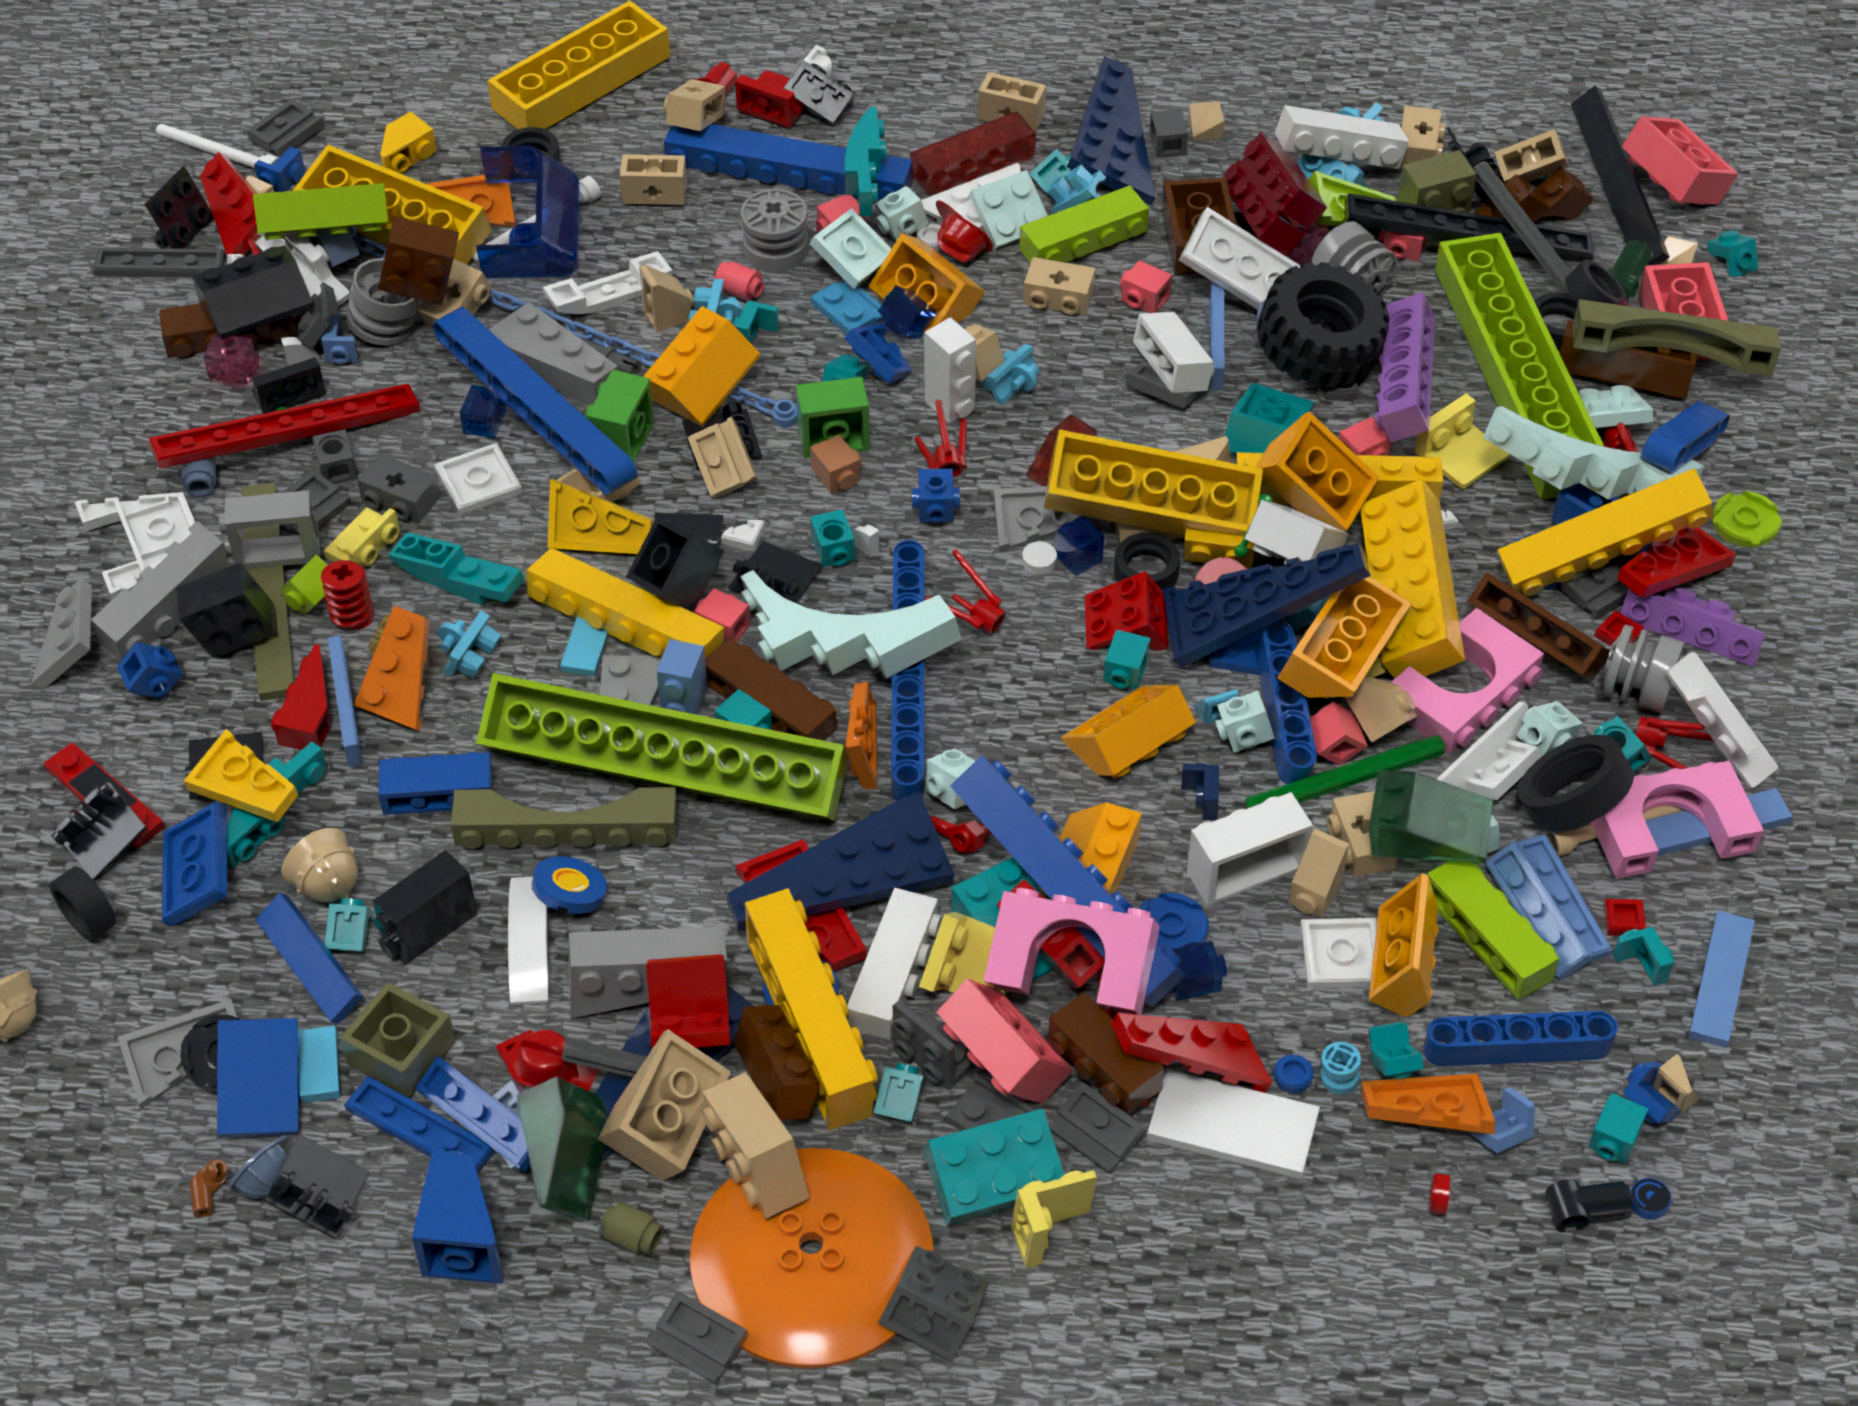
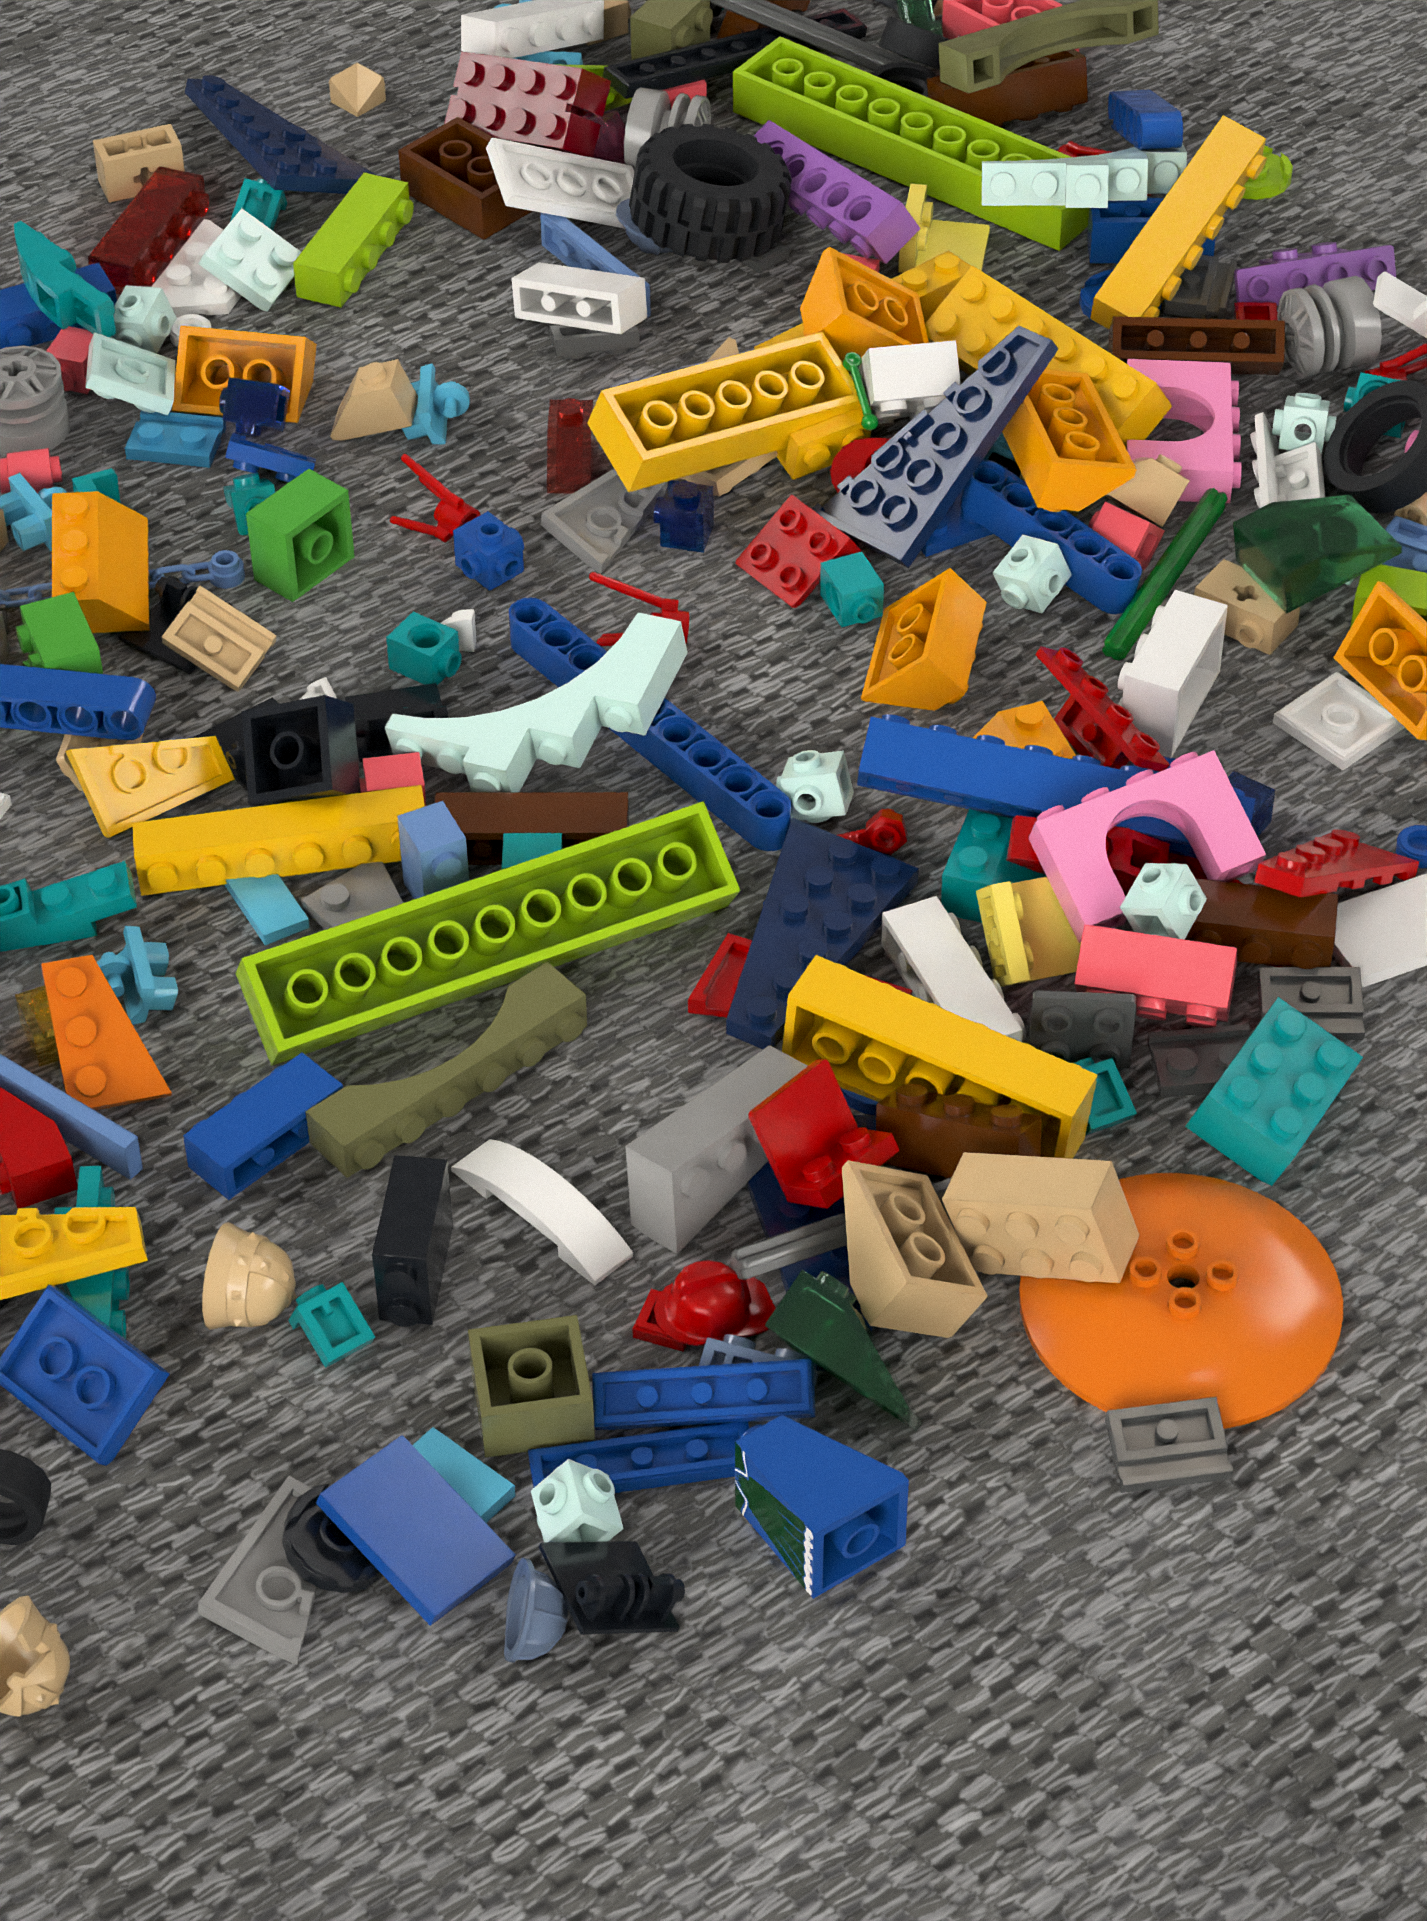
camera: 40 degrees left, 5 degrees down
dark orange arm [189,1159,229,1218] -> none
blue tile [255,893,364,1024] -> none
blue tile [531,856,607,914] -> none
olive brick [600,1202,664,1255] -> none
nougat brick [810,434,862,494] -> none
orange wing [845,682,878,789] -> none
dark grey bracket [878,1246,988,1362] -> none
white brick [924,317,976,423] -> none
red piece [936,200,994,263] -> none
light yellow bracket [1011,1170,1097,1268] -> none
white tile [1022,541,1057,575] -> none
tan brick [1023,257,1095,316] -> none
medium azure hips [1047,164,1106,213] -> none
black tyre [1114,533,1180,589] -> none
coral brick [1120,260,1172,313] -> none
dark grey brick [1149,109,1188,158] -> none
dark blue bracket [1181,763,1219,821] -> none
medium azure slope [1195,689,1239,724] -> none
teal slope [1225,382,1315,457] -> none
tan slope [1289,828,1349,918] -> none
light aqua plate [1579,385,1654,428] -> none
red wing [1617,527,1736,598] -> none
none -> light aqua brick [531,1459,624,1543]
none -> red bracket [1035,646,1170,772]
none -> light aqua brick [1120,863,1207,940]

